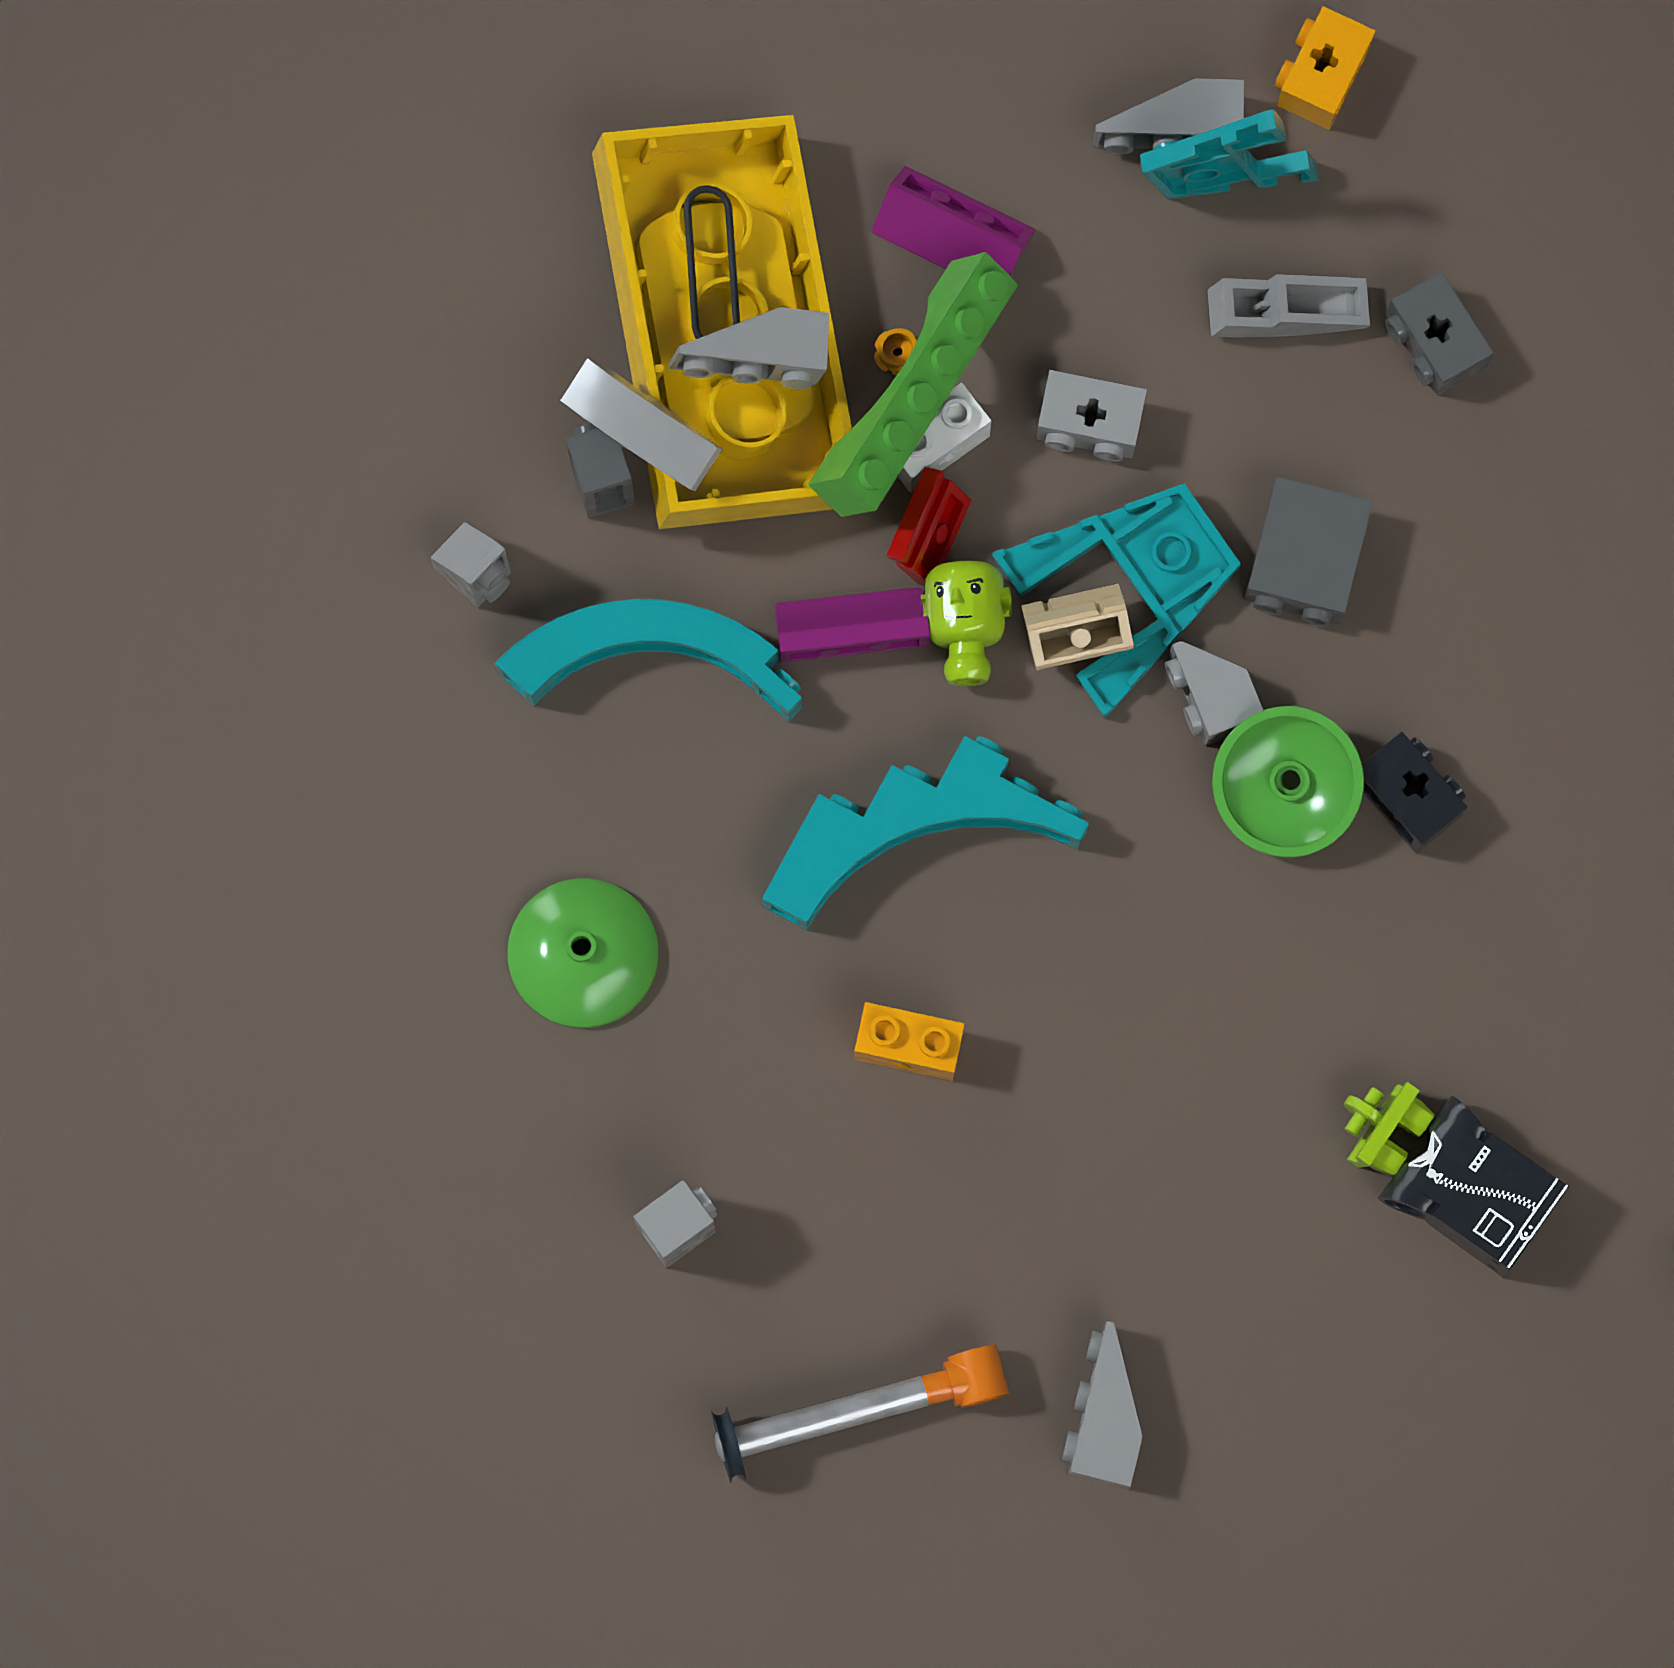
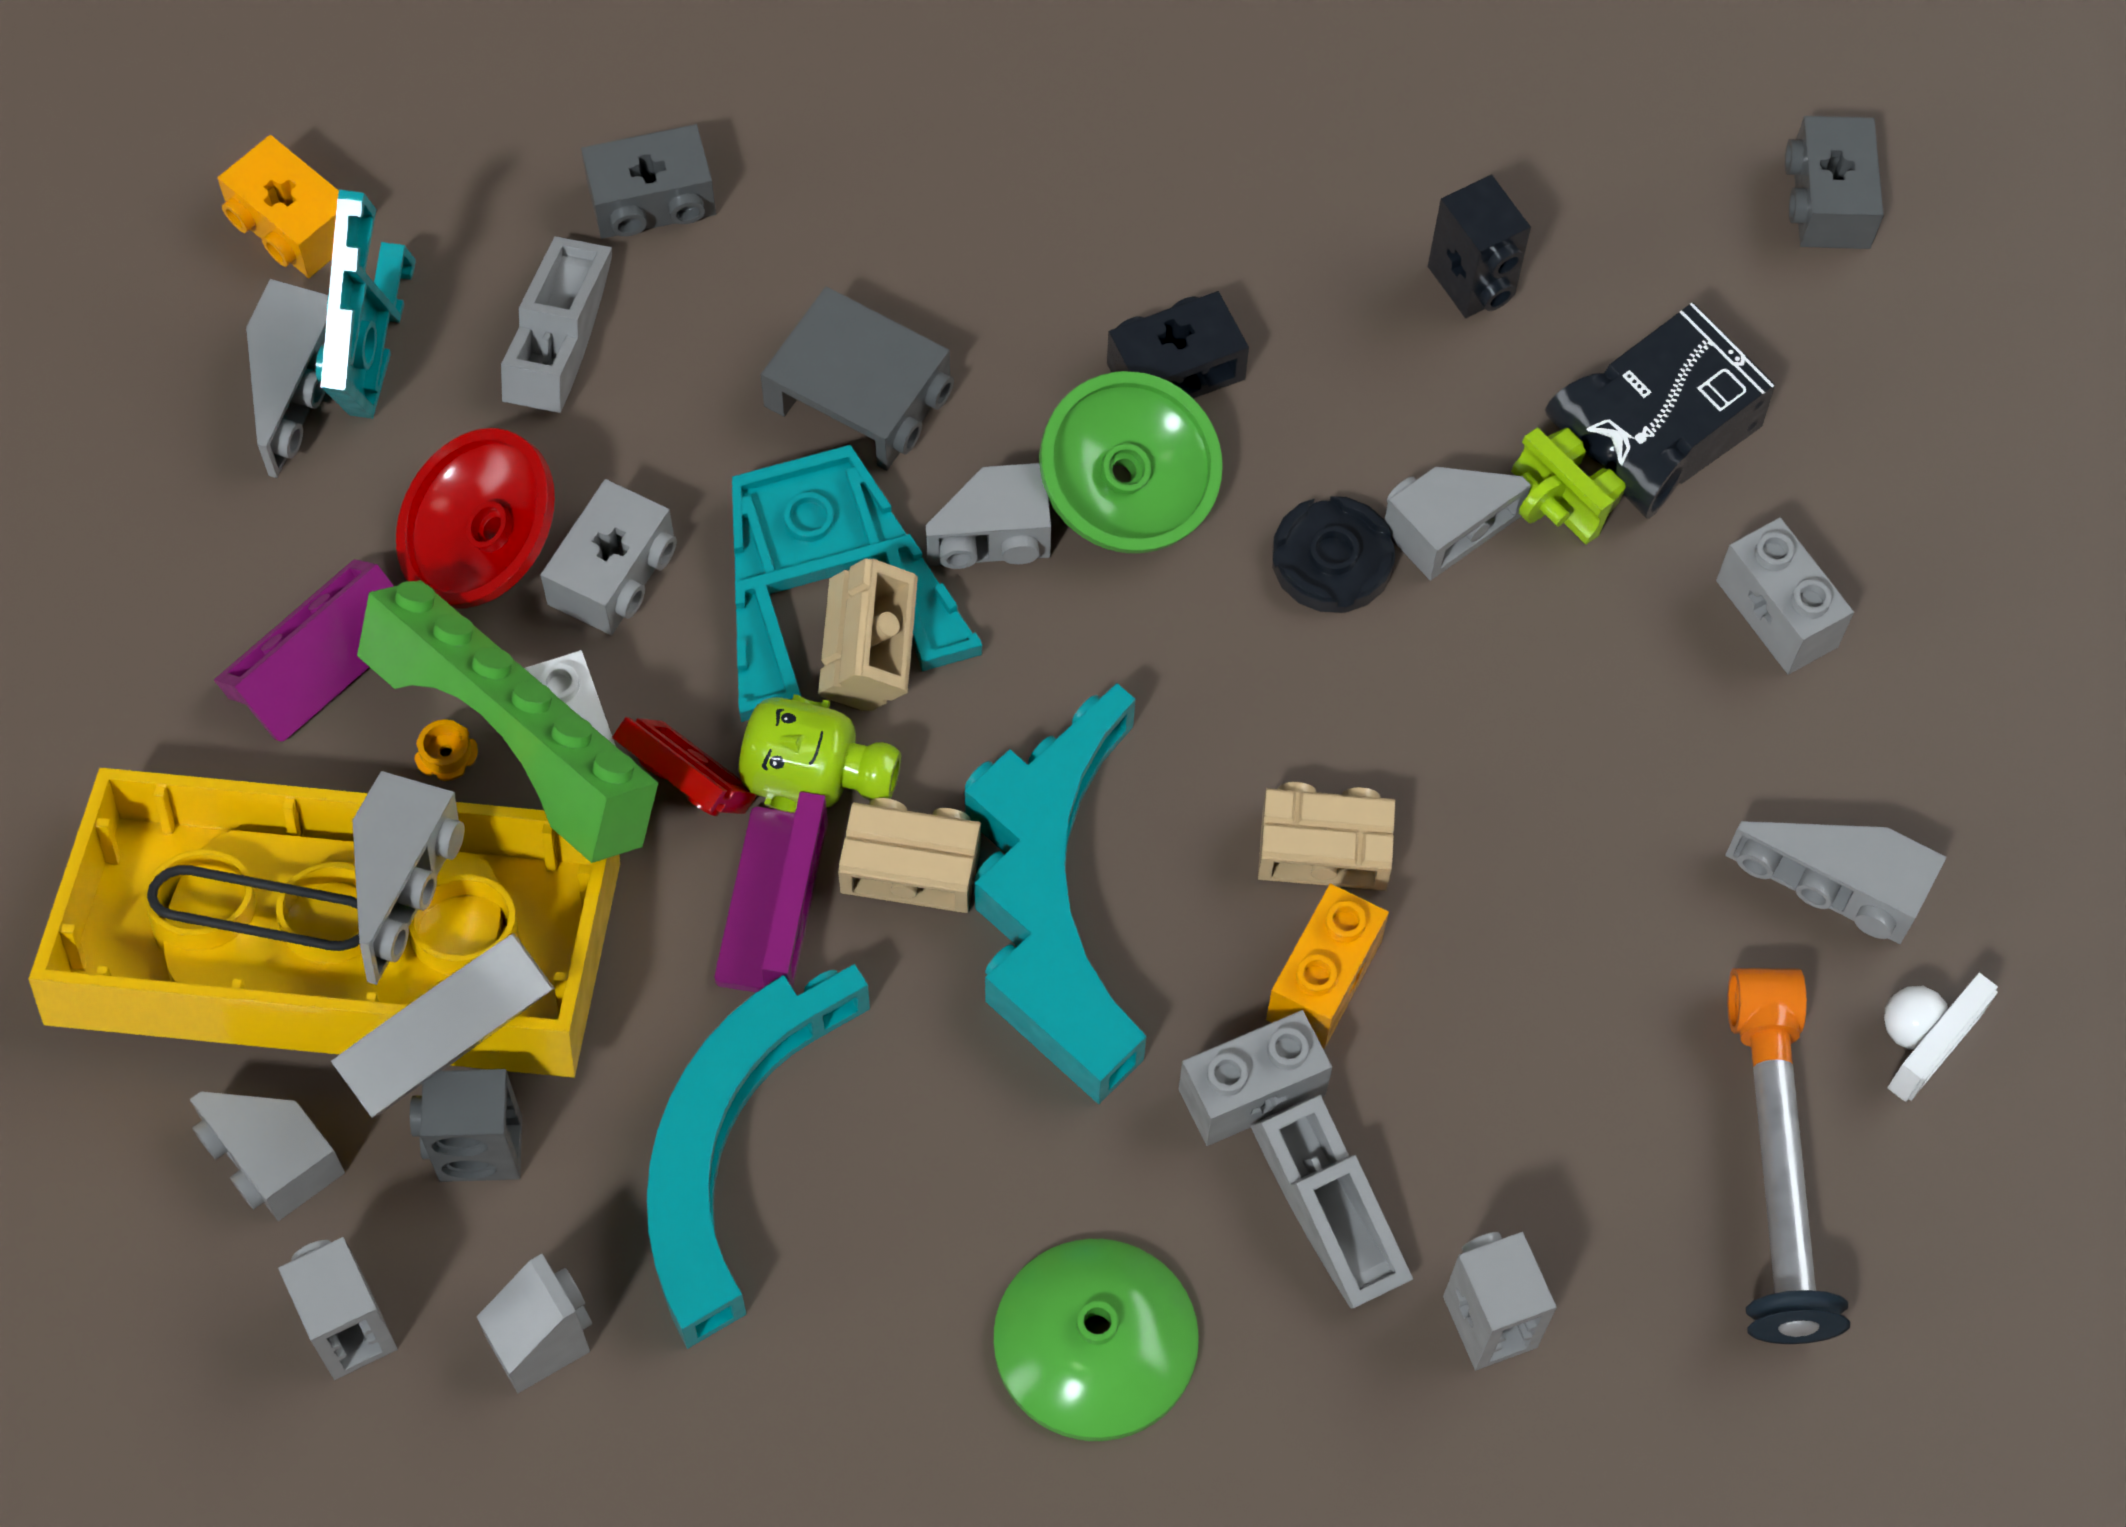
camera: 75 degrees left, 15 degrees down
none -> light grey slope [190,1091,345,1221]
none -> light grey brick [278,1237,398,1380]
none -> red dish [396,428,555,609]
none -> tan brick [838,798,981,913]
none -> light grey brick [1178,1010,1332,1146]
none -> light grey slope [1250,1095,1413,1308]
none -> tan brick [1258,782,1395,891]
none -> black tile [1272,496,1395,613]
none -> light grey slope [1385,467,1531,581]
none -> black brick [1427,174,1531,319]
none -> light grey brick [1716,517,1854,675]
none -> white tile [1884,973,1998,1102]

